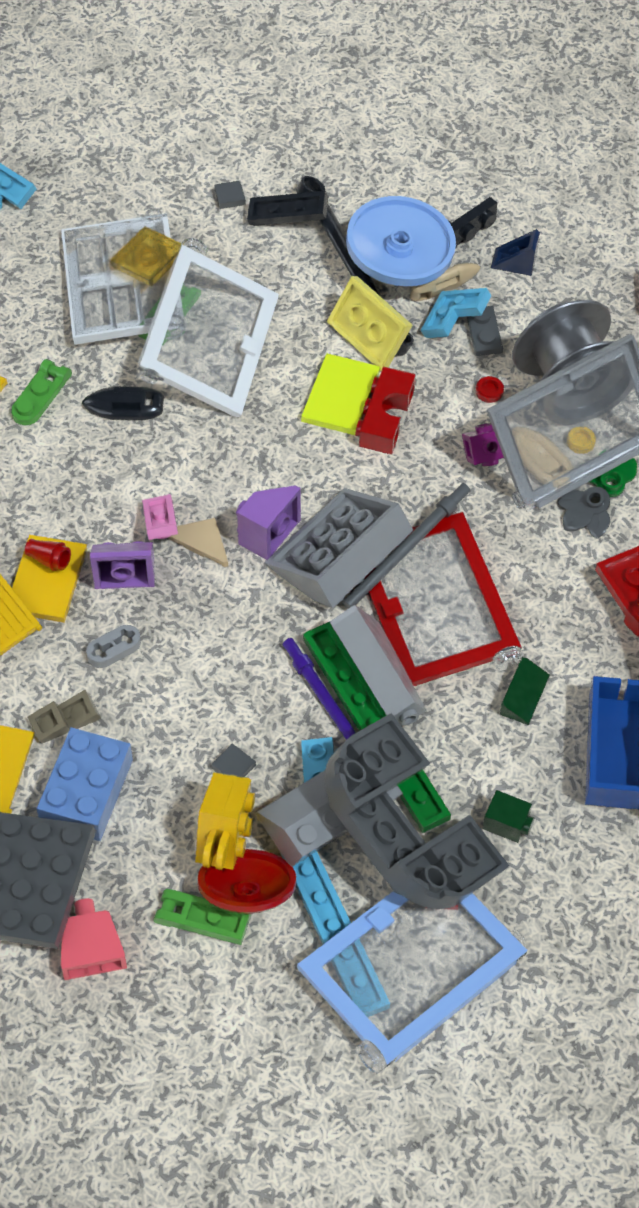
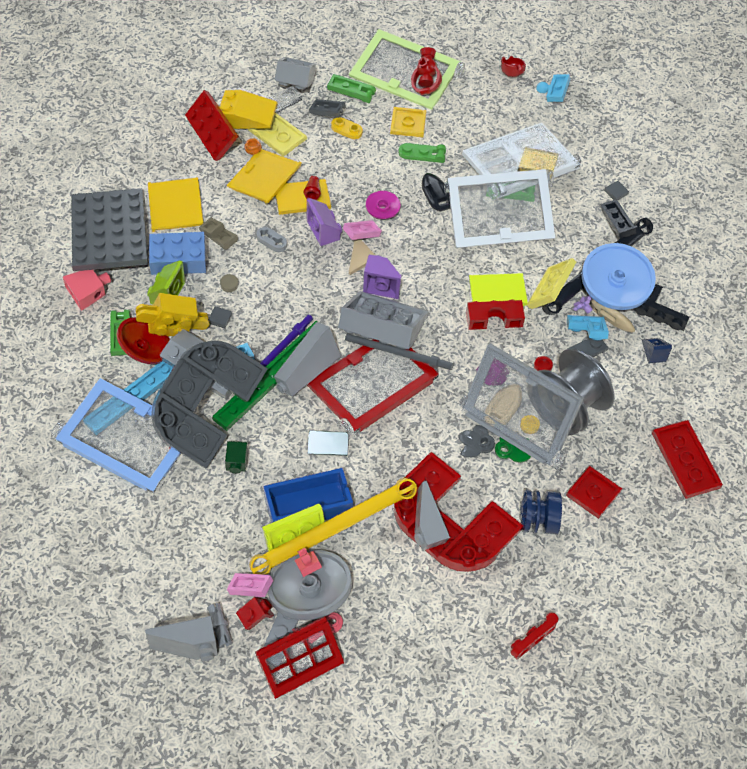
camera: 65 degrees right, 0 degrees up
none -> lime slope [147,260,185,304]
none -> dark tan tile [220,274,239,292]
none -> dark pink dish [365,191,401,219]
none -> lavender plant [572,295,593,314]

